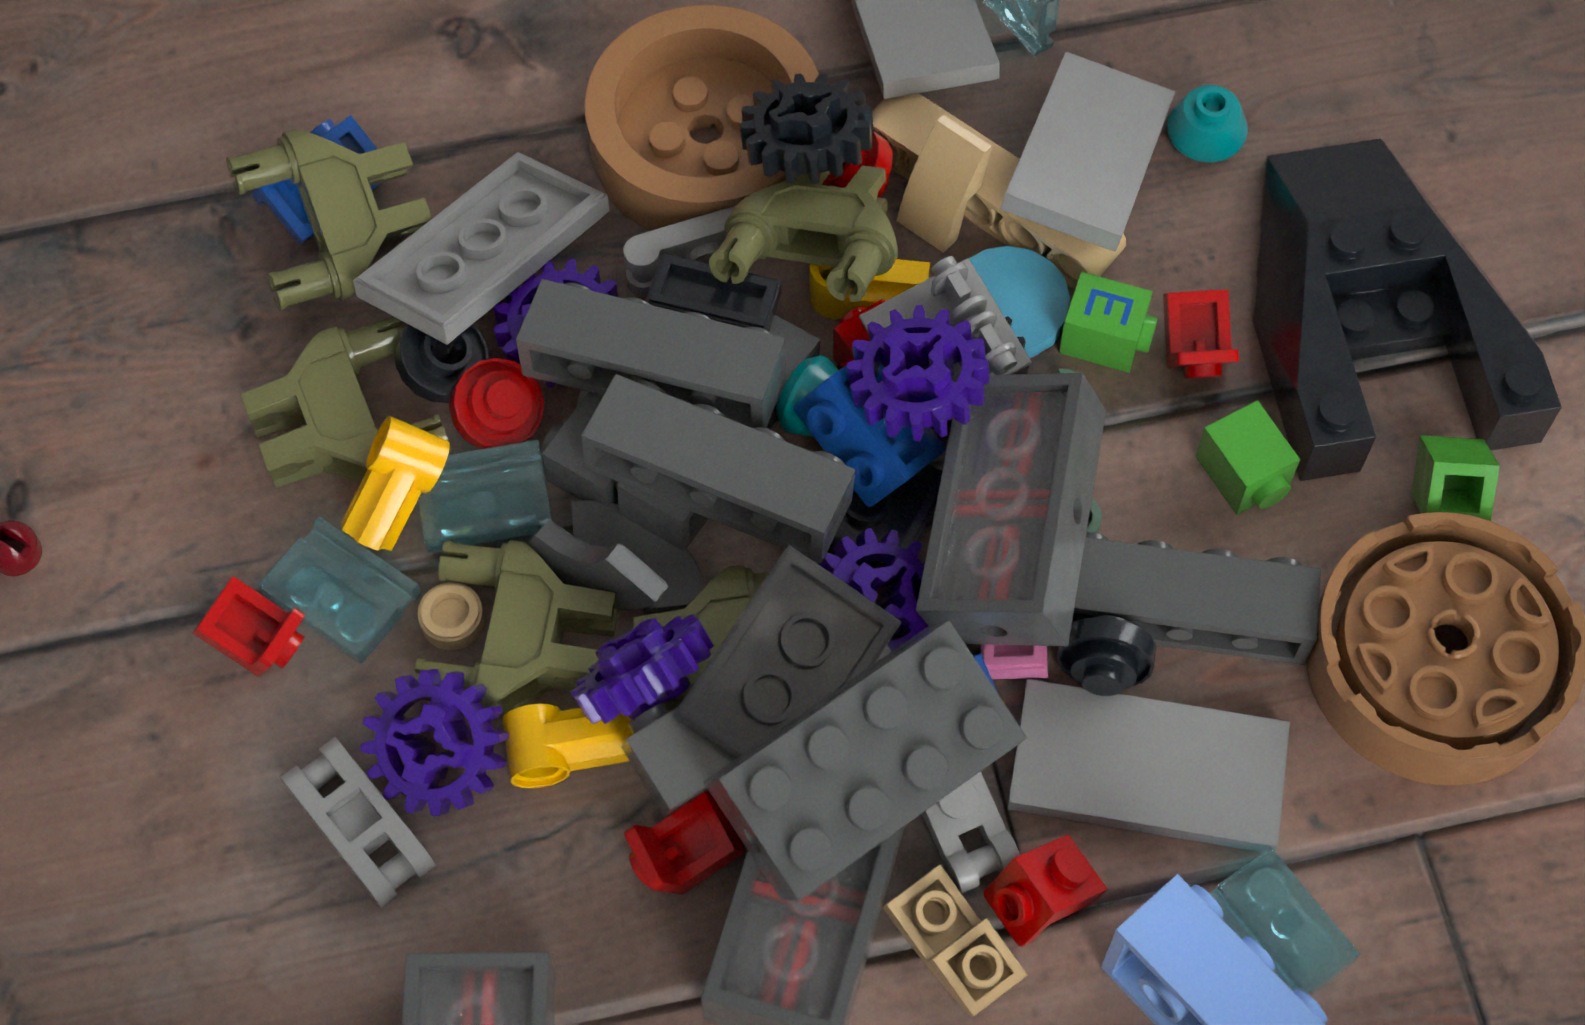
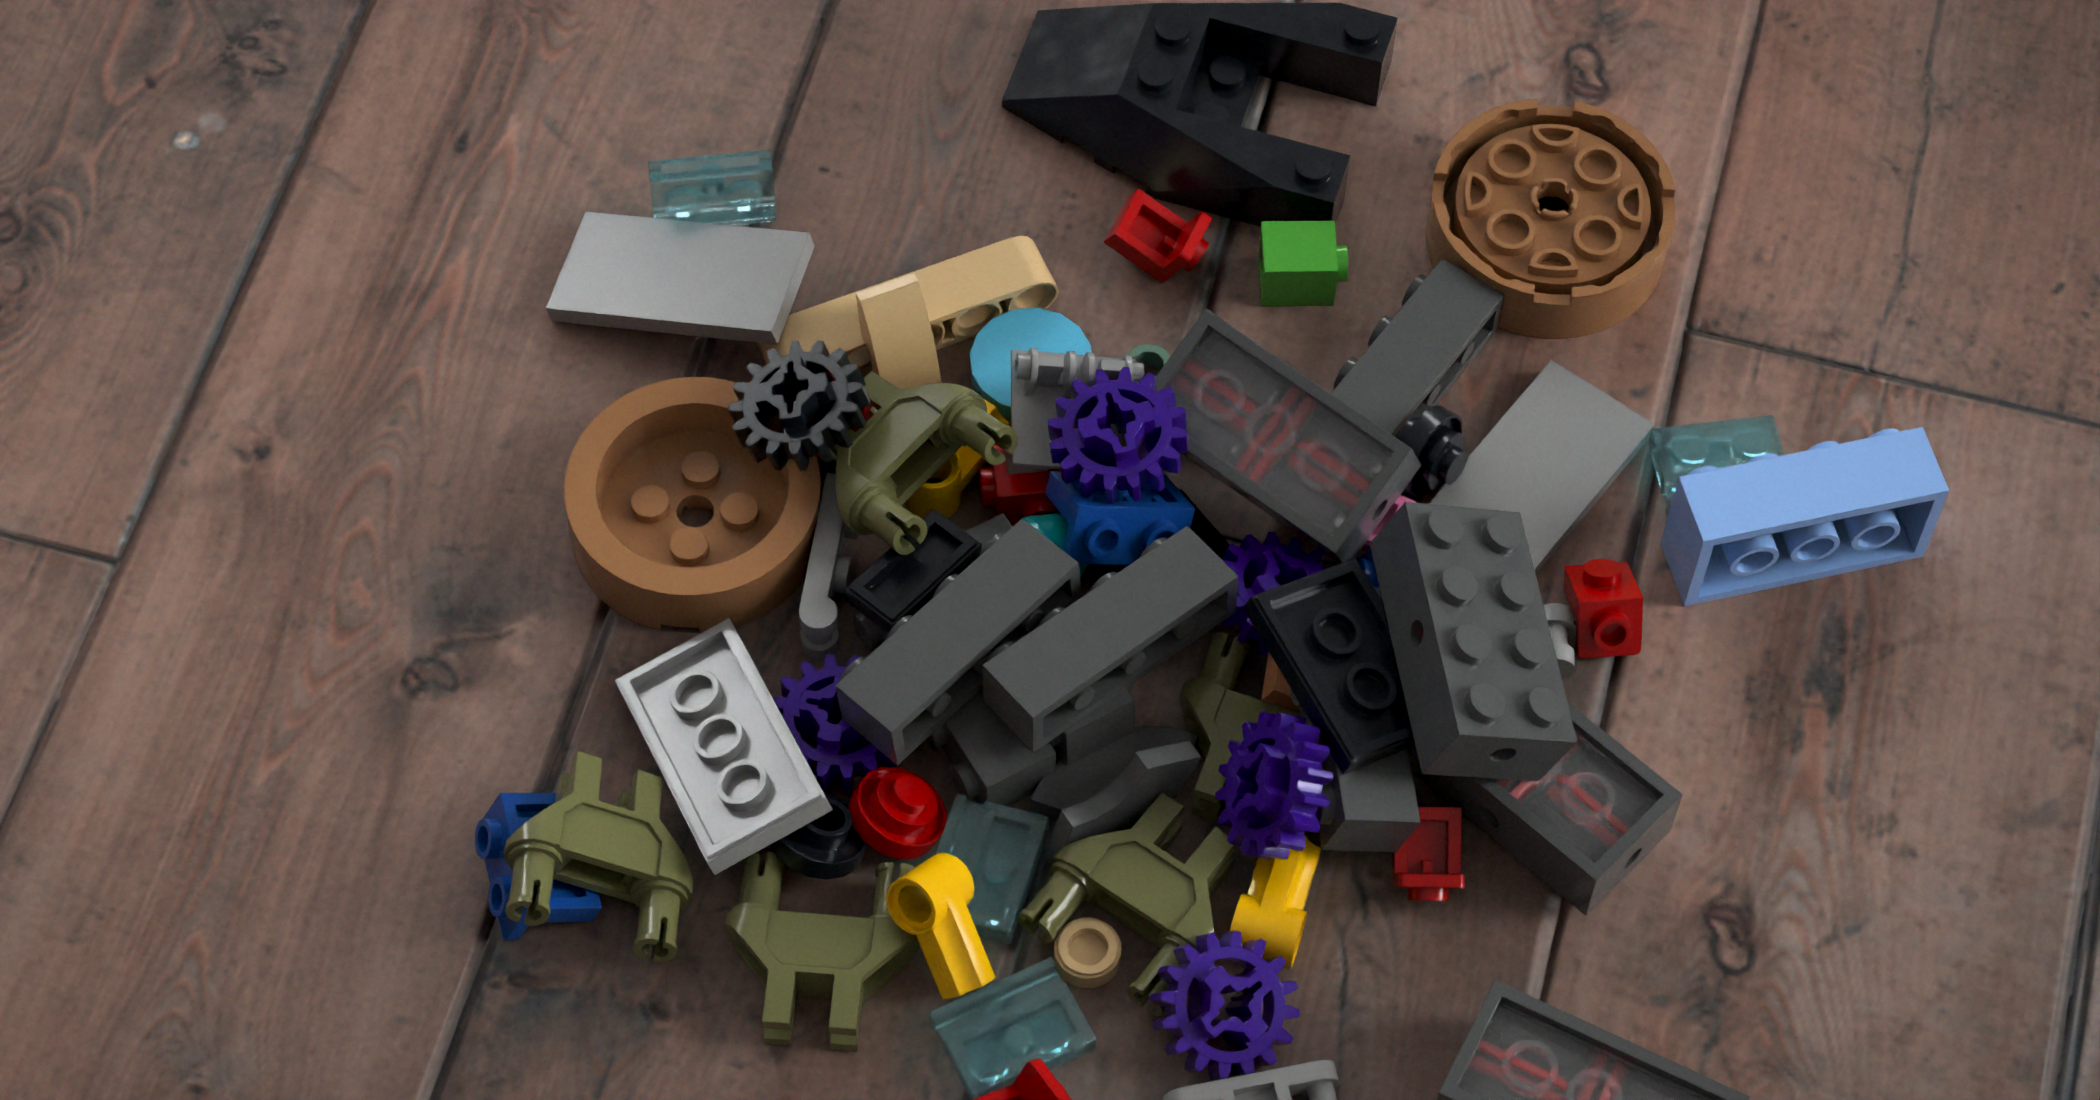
camera: 65 degrees left, 5 degrees down
tan slope [882,865,1028,1017] -> none
light grey tile [1000,52,1175,252] -> none
bright green brick [1059,272,1158,373] -> none
teal cone [1167,85,1248,162] -> none
bright green brick [1411,435,1500,521] -> none

